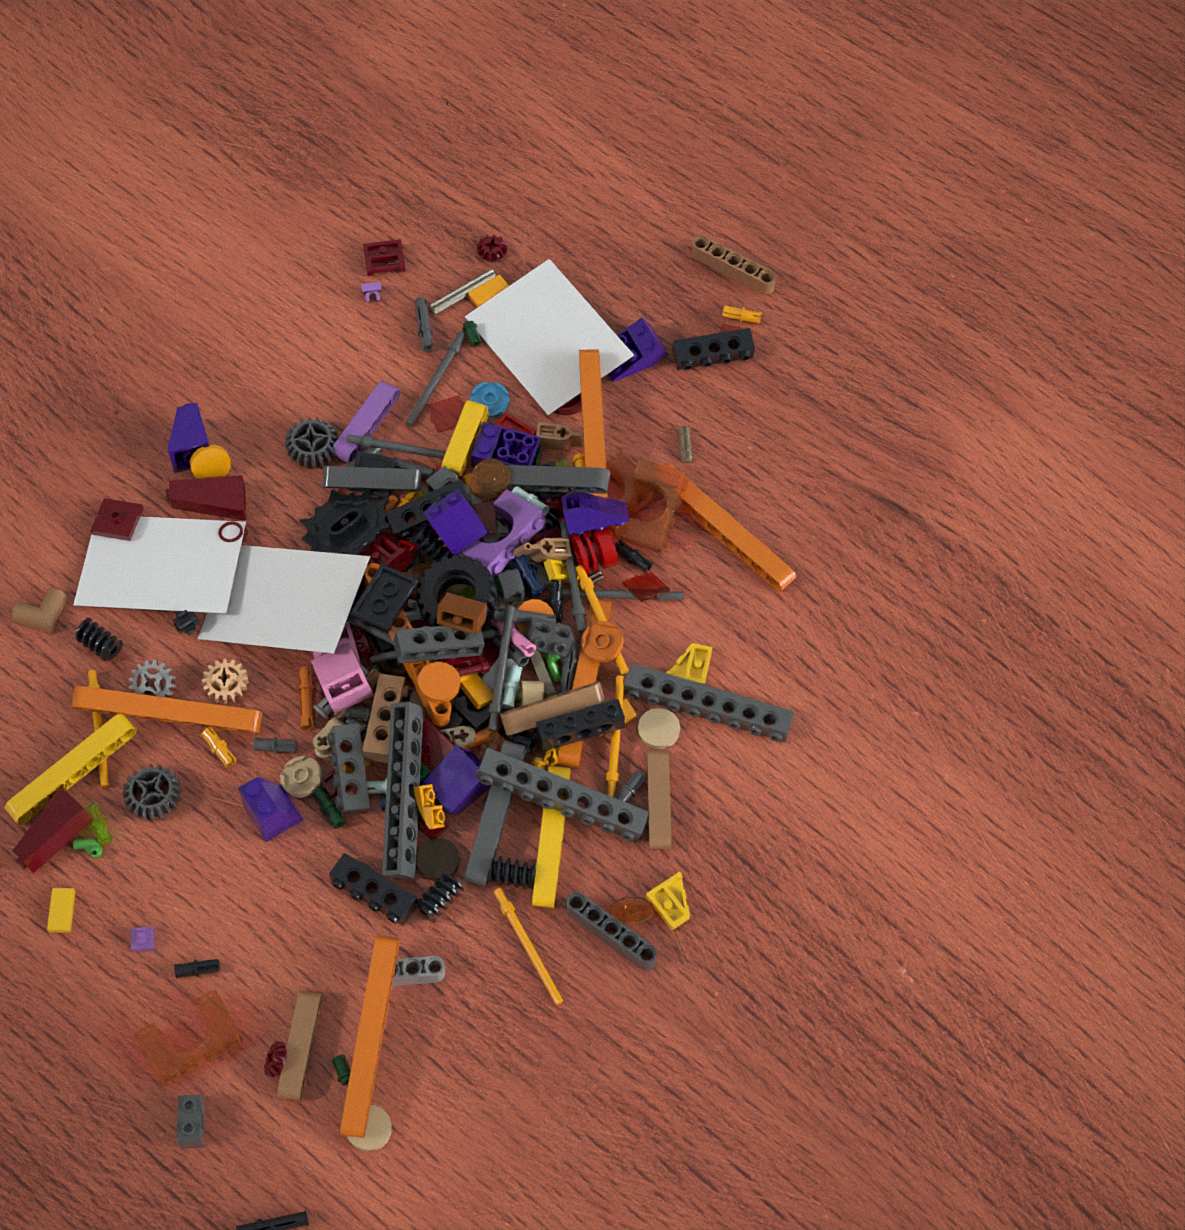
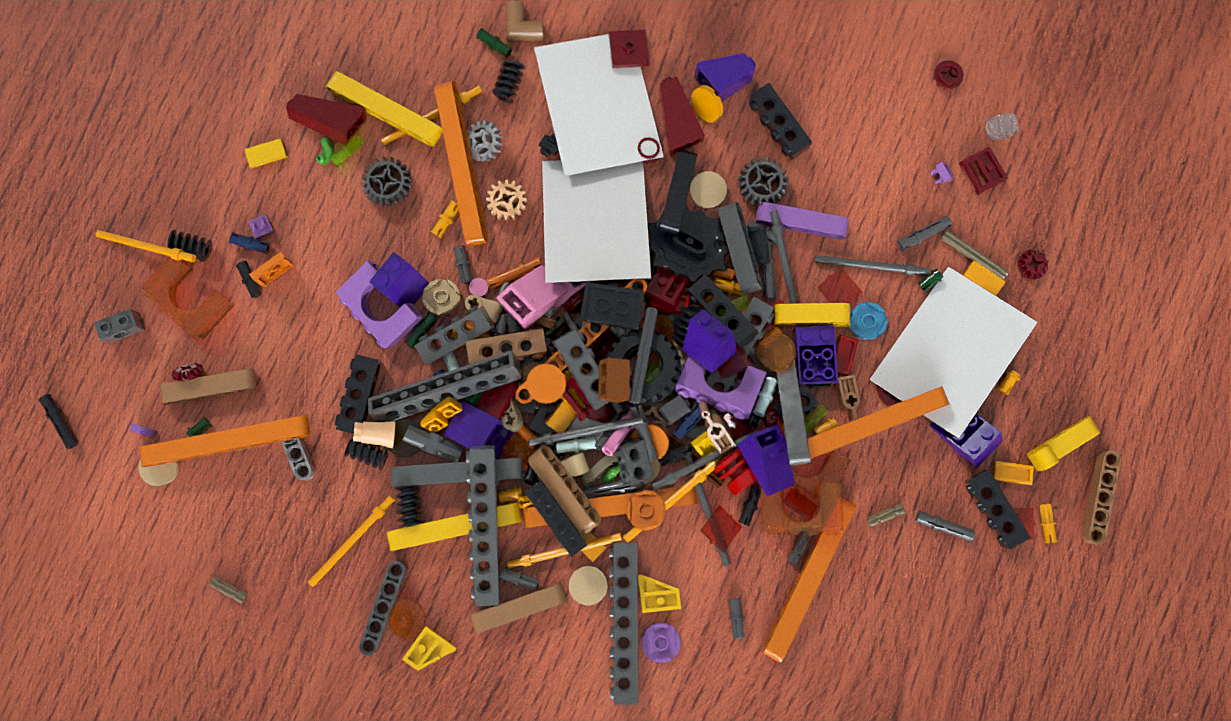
camera: 70 degrees right, 20 degrees up
none -> light orange bar [96,230,196,262]
none -> medium lavender tile [130,423,157,437]
none -> black piece [167,229,212,262]
none -> dark tan axle [209,577,247,603]
none -> dark blue pin [229,232,270,254]
none -> orange tile [249,252,294,287]
none -> medium lavender arch [335,261,424,349]
none -> light nougat plant [353,421,395,448]
none -> dark grey piece [403,425,463,463]
none -> bright pink tile [469,278,489,297]
none -> dark green pin [476,28,513,58]
none -> dark grey axle [629,307,658,404]
none -> medium lavender tile [641,622,681,663]
none -> black beam [659,149,698,235]
none -> tan tile [690,171,727,209]
none -> dark grey axle [728,598,744,639]
none -> black brick [749,83,812,160]
none -> dark grey axle [788,527,813,564]
none -> dark grey pin [915,510,975,542]
none -> dark red gear [934,60,964,90]
none -> clear gear [985,113,1019,140]
none -> light orange tile [992,461,1034,485]
none -> light orange pin [997,369,1020,395]
none -> yellow beam [1026,416,1101,471]

